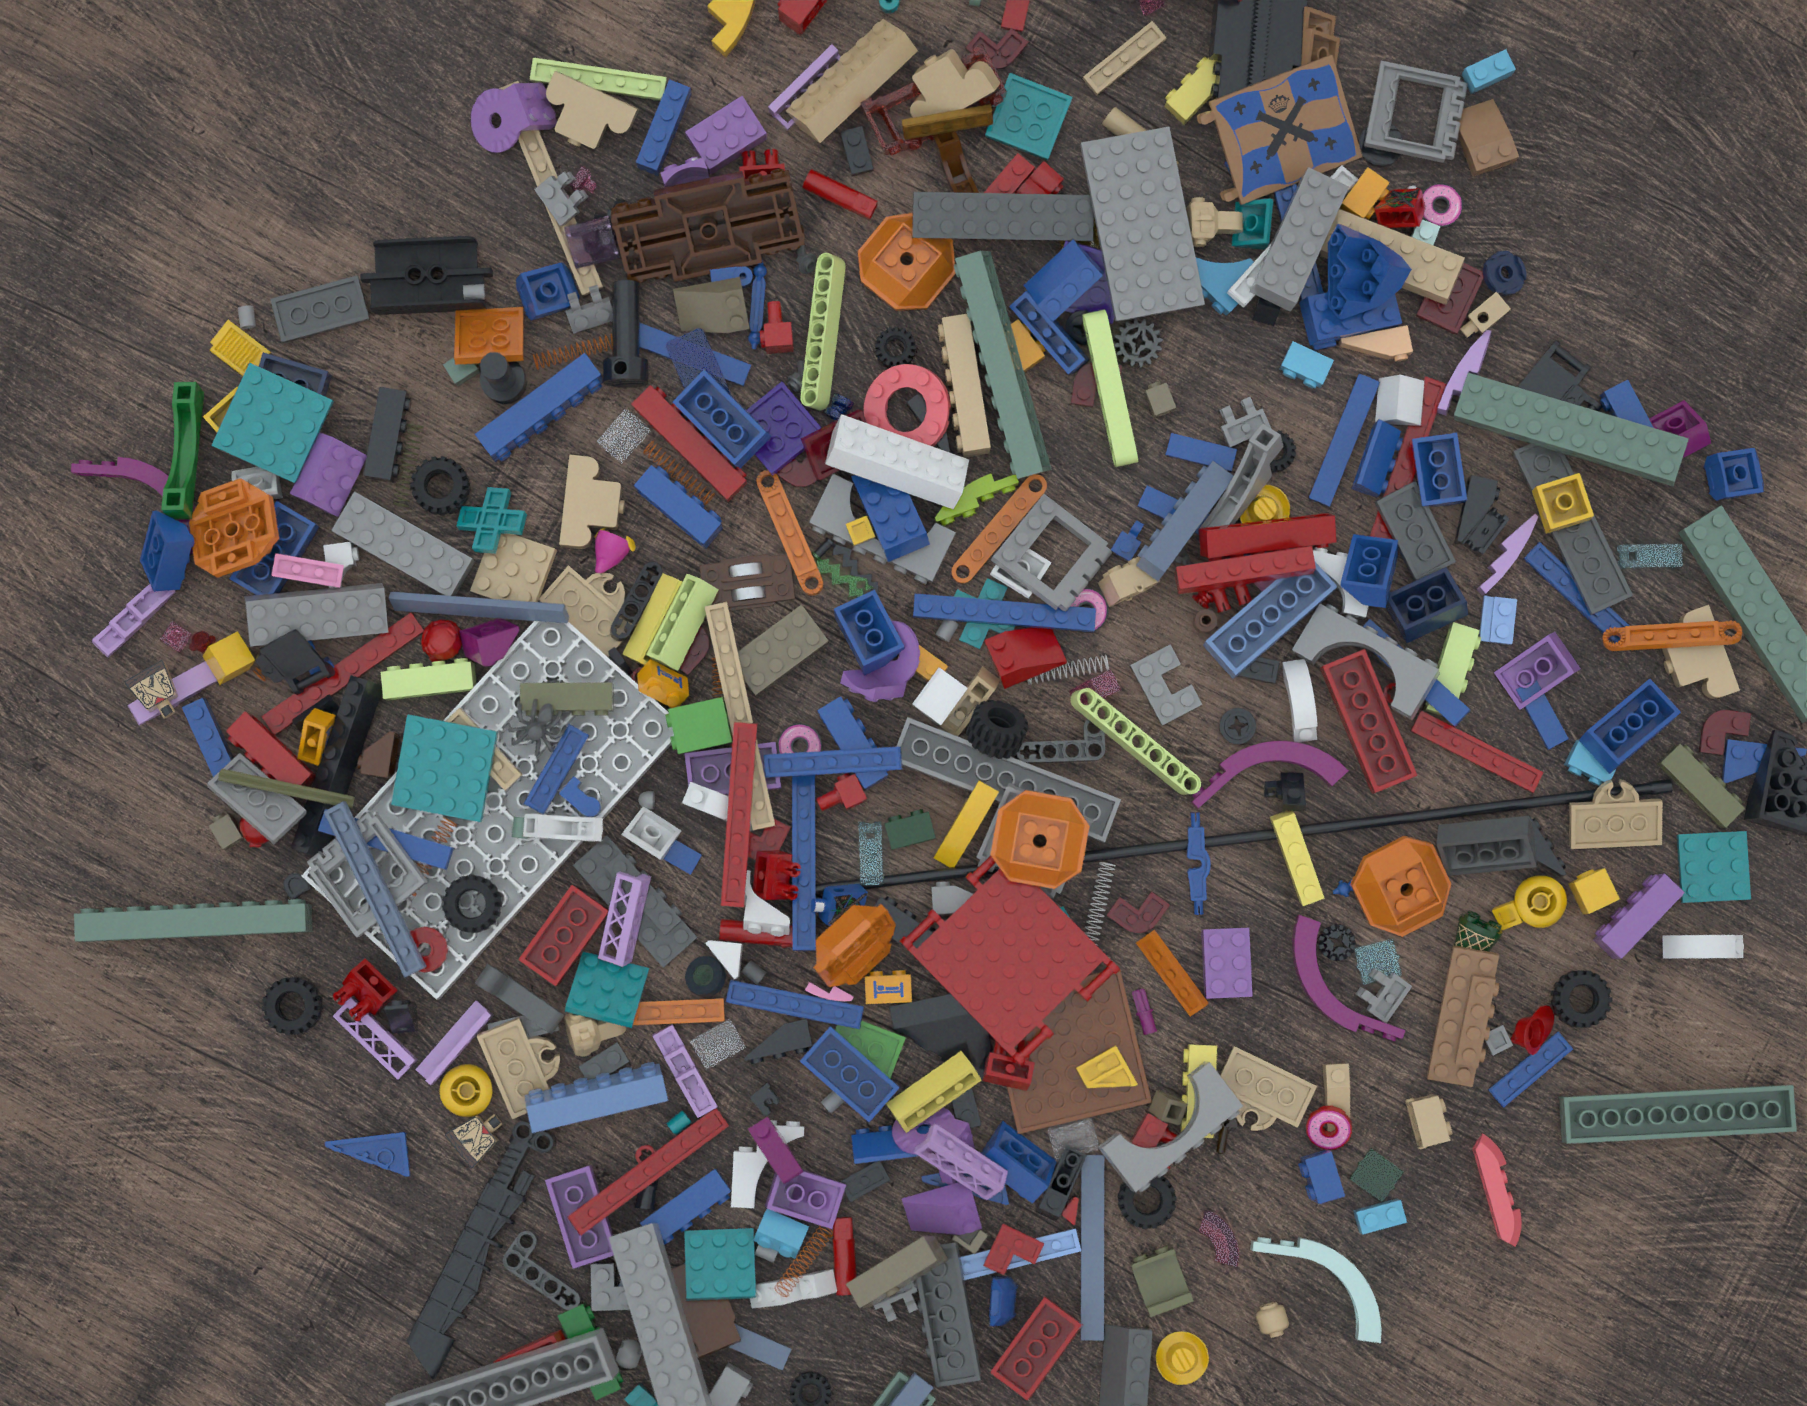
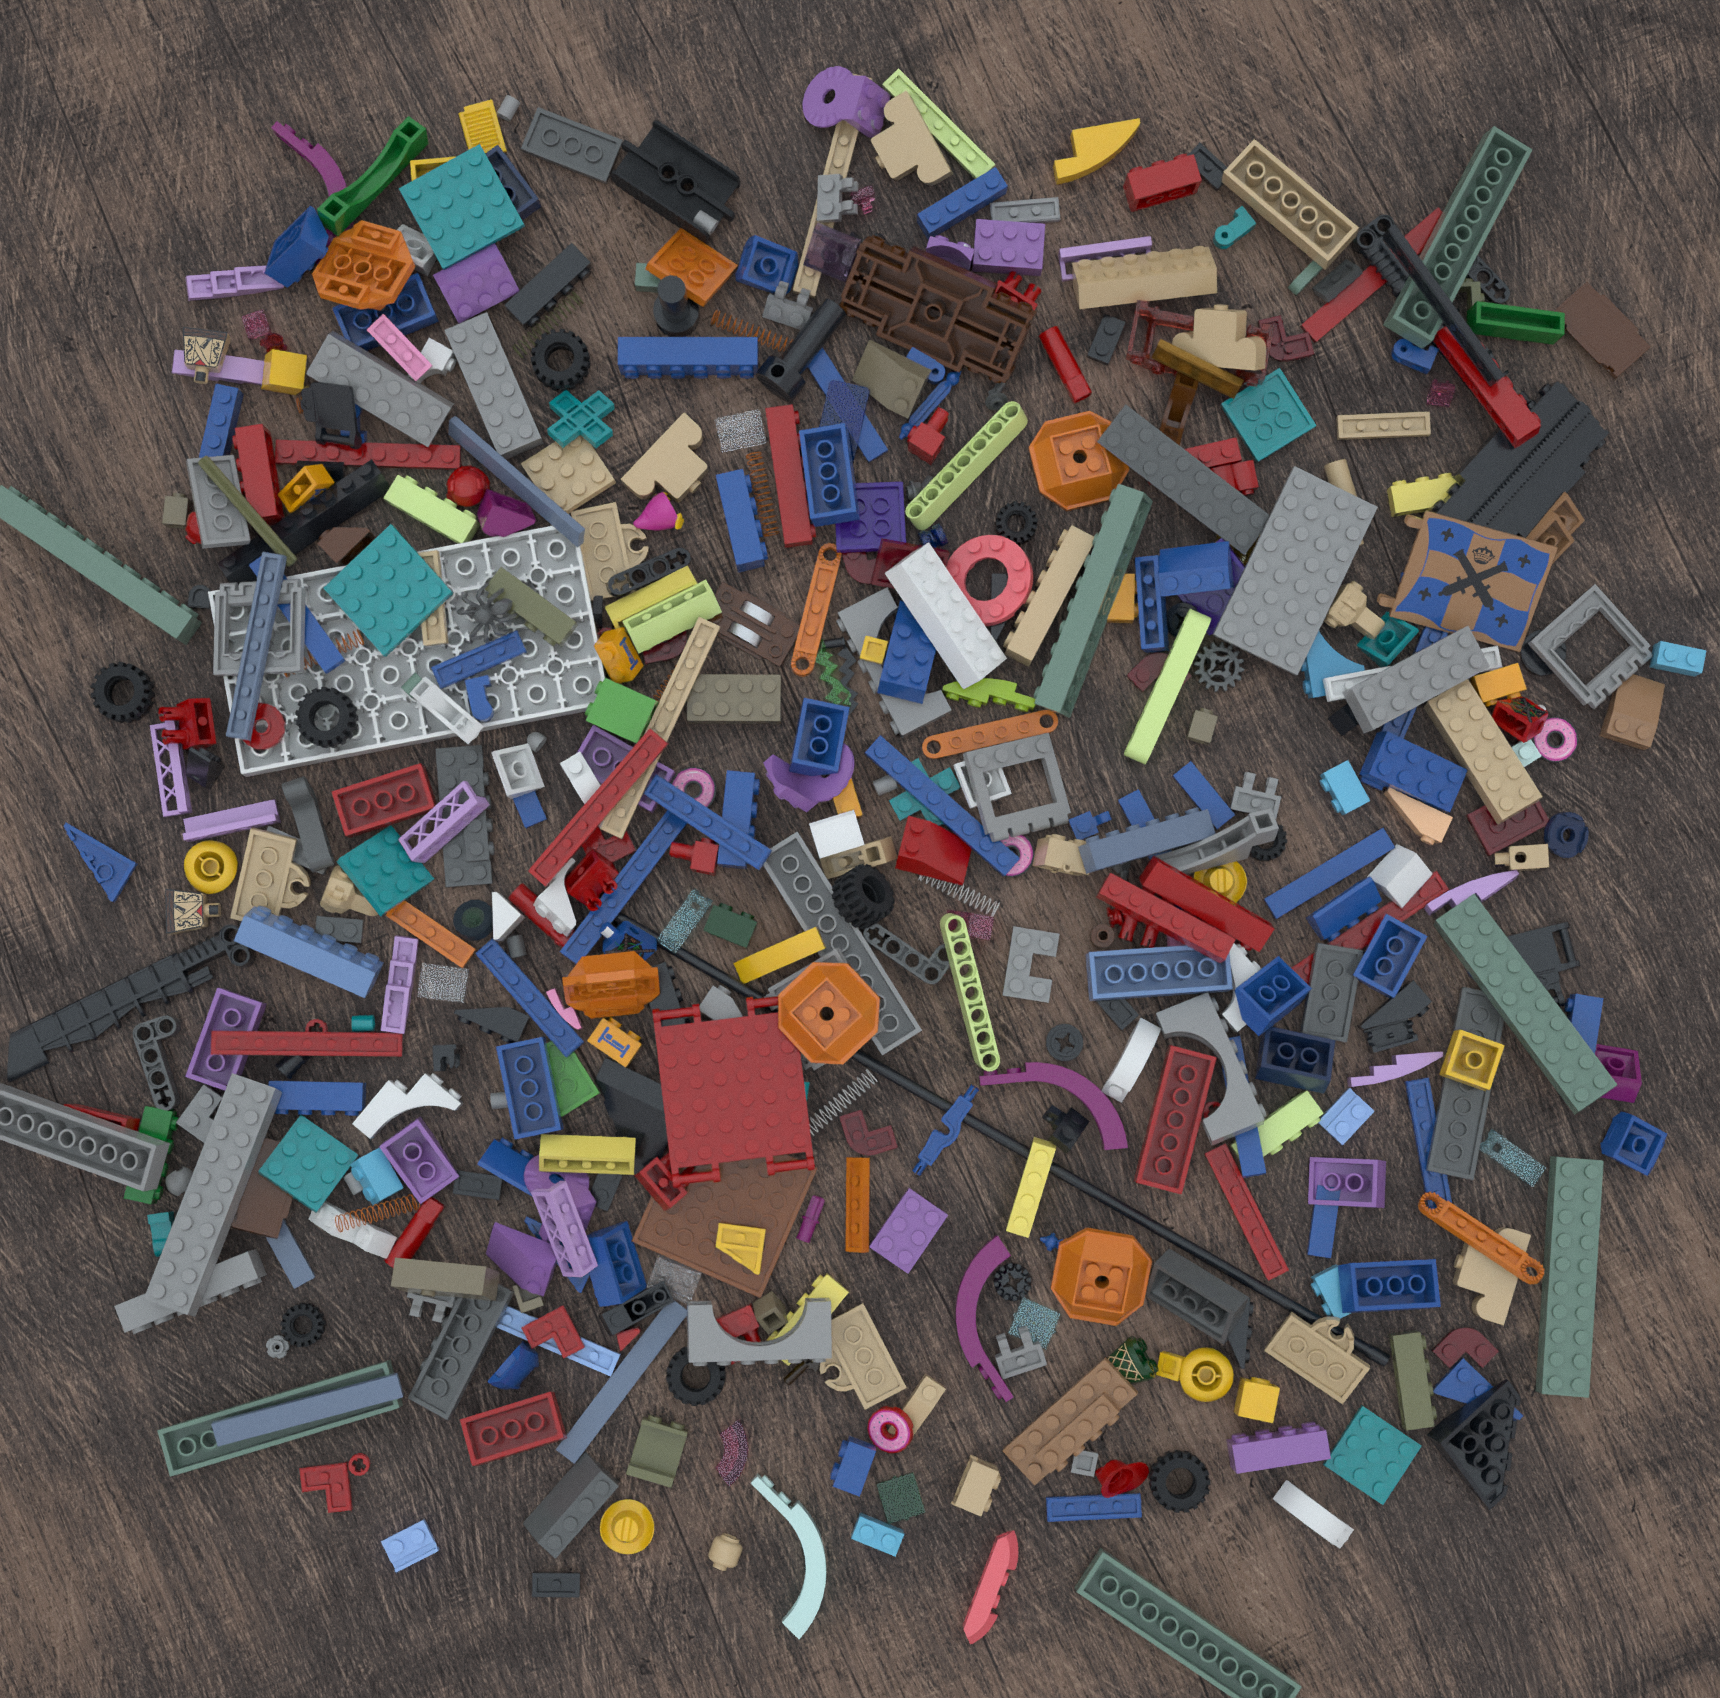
camera: 35 degrees right, 0 degrees up
magenta slope [748,1117,804,1184] -> none
blue brick [1328,224,1412,319] -> none
none -> light grey tile [990,197,1060,223]

